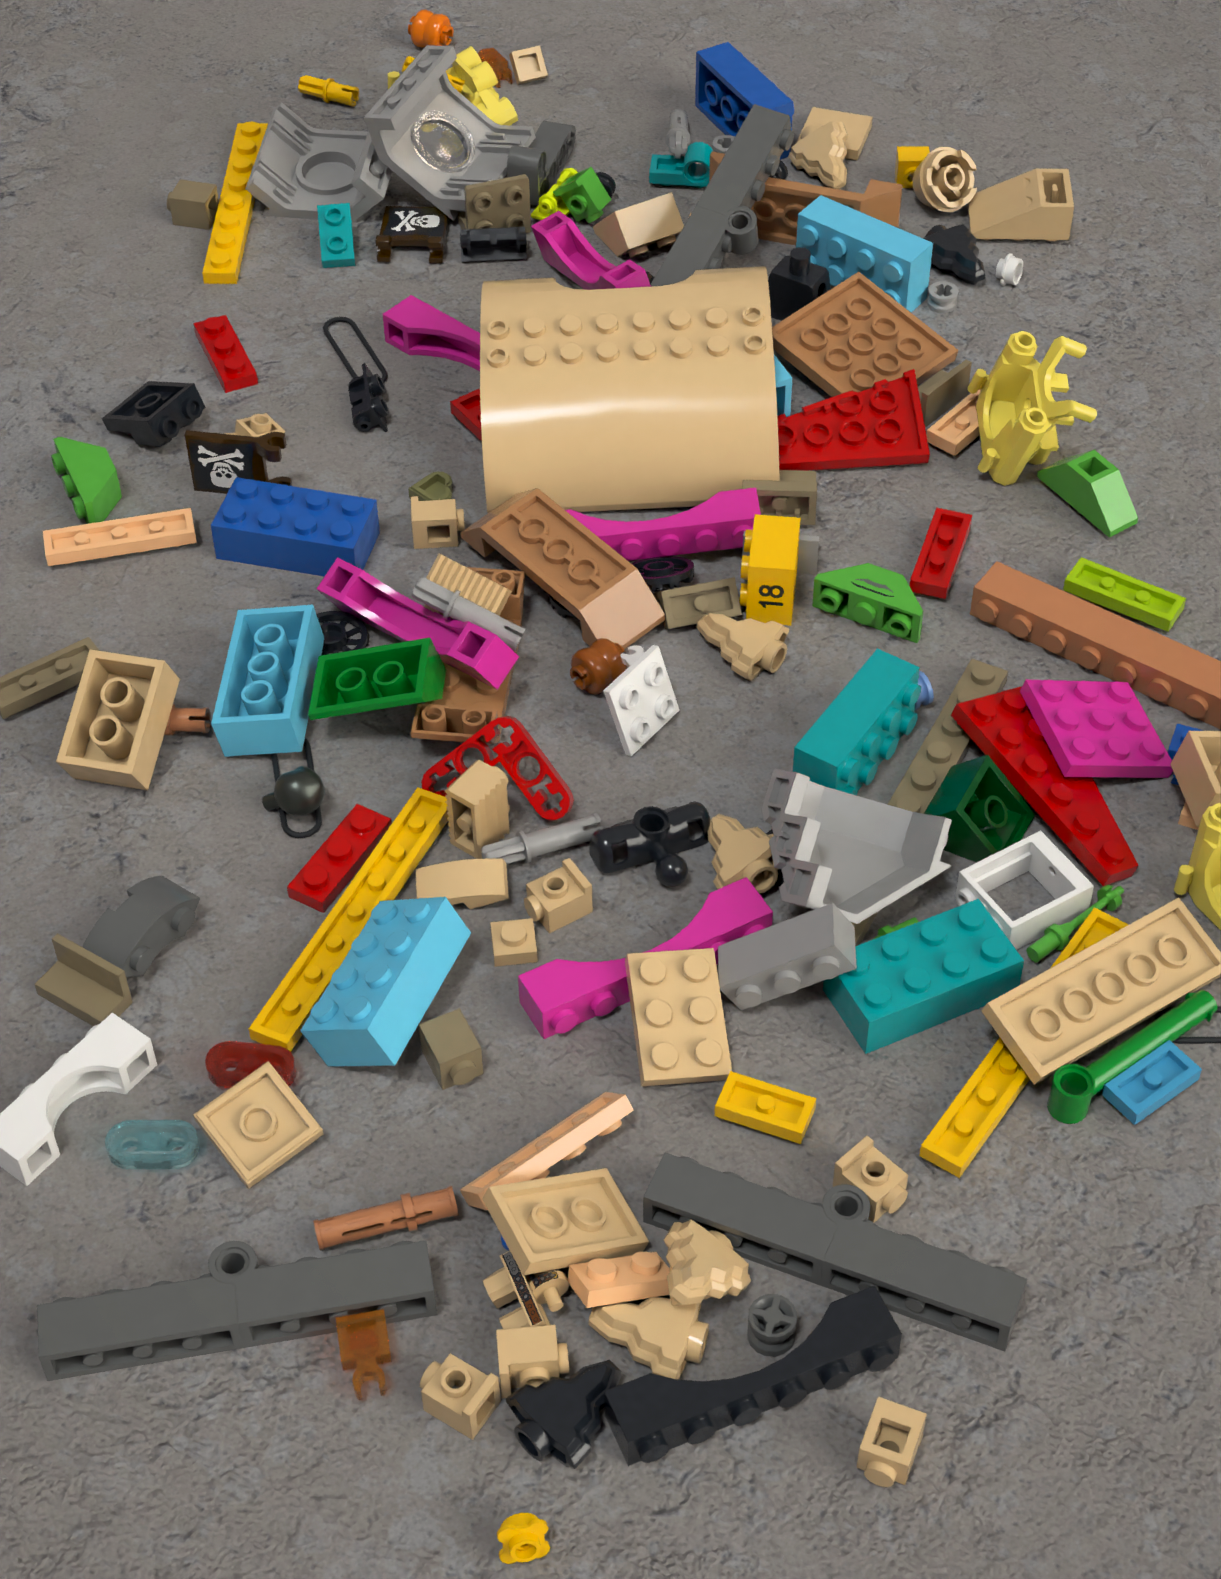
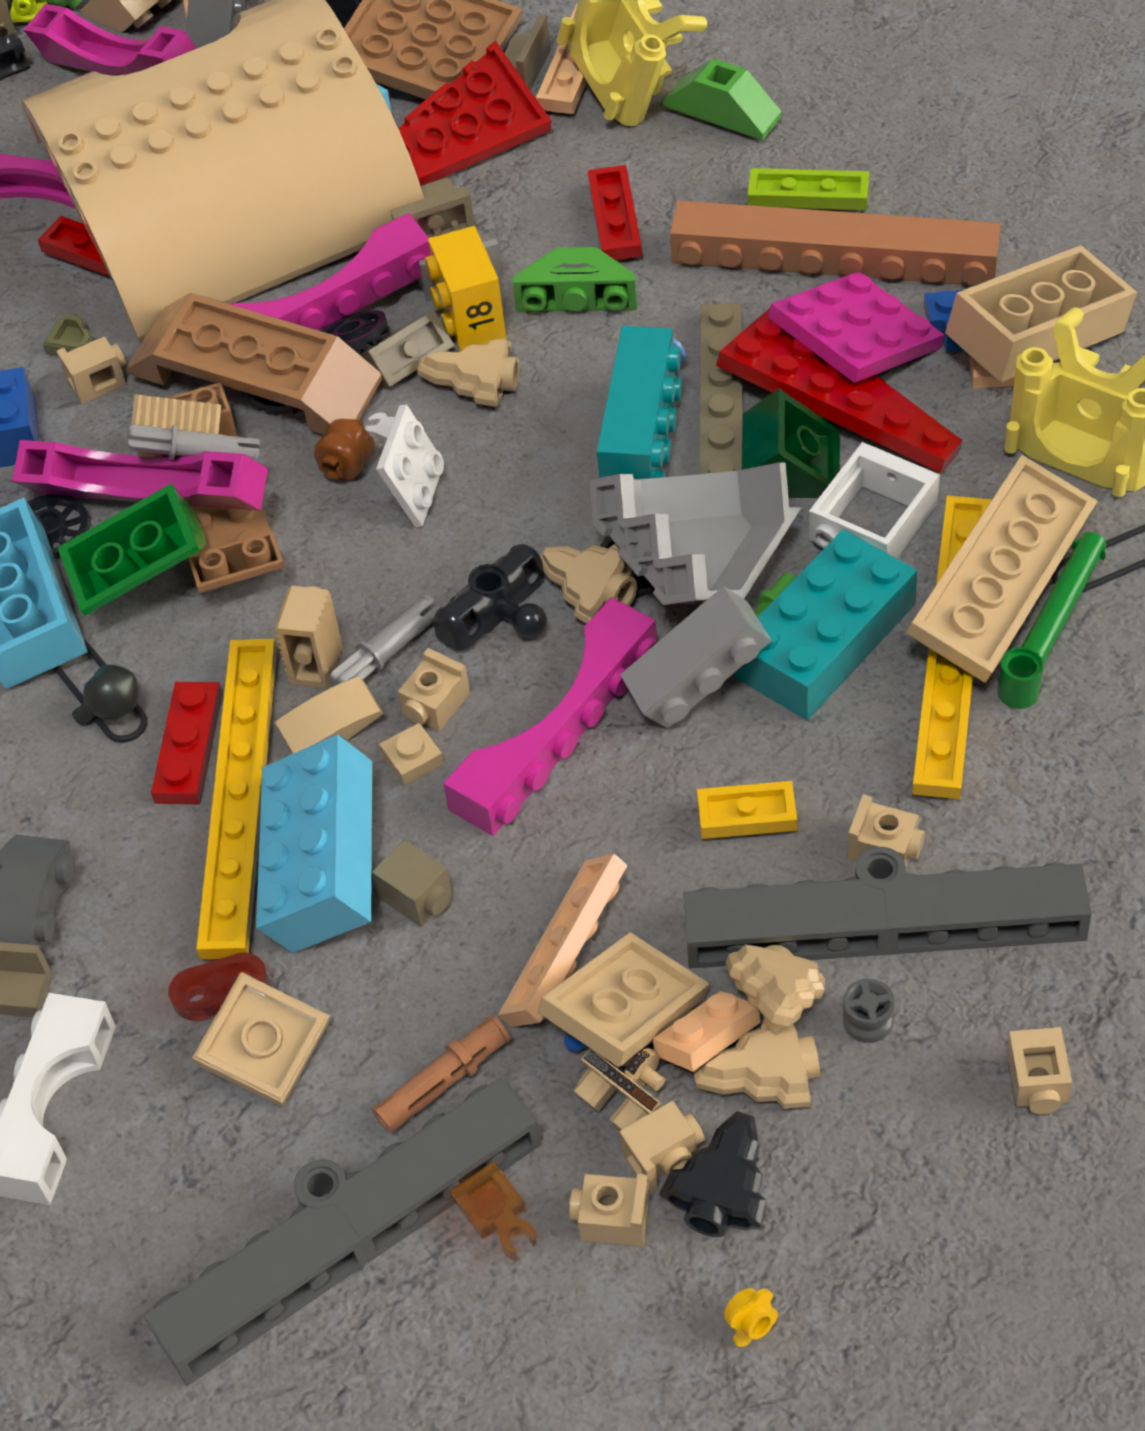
camera: 20 degrees left, 5 degrees up
clear light blue plate [105,1120,200,1169] -> none
red beam [421,716,574,820] -> none
black arch [604,1285,902,1466] -> none
tan plate [625,948,732,1087] -> none
bright green piece [1026,885,1124,962] -> none
dark azure plate [1102,1040,1202,1125] -> none

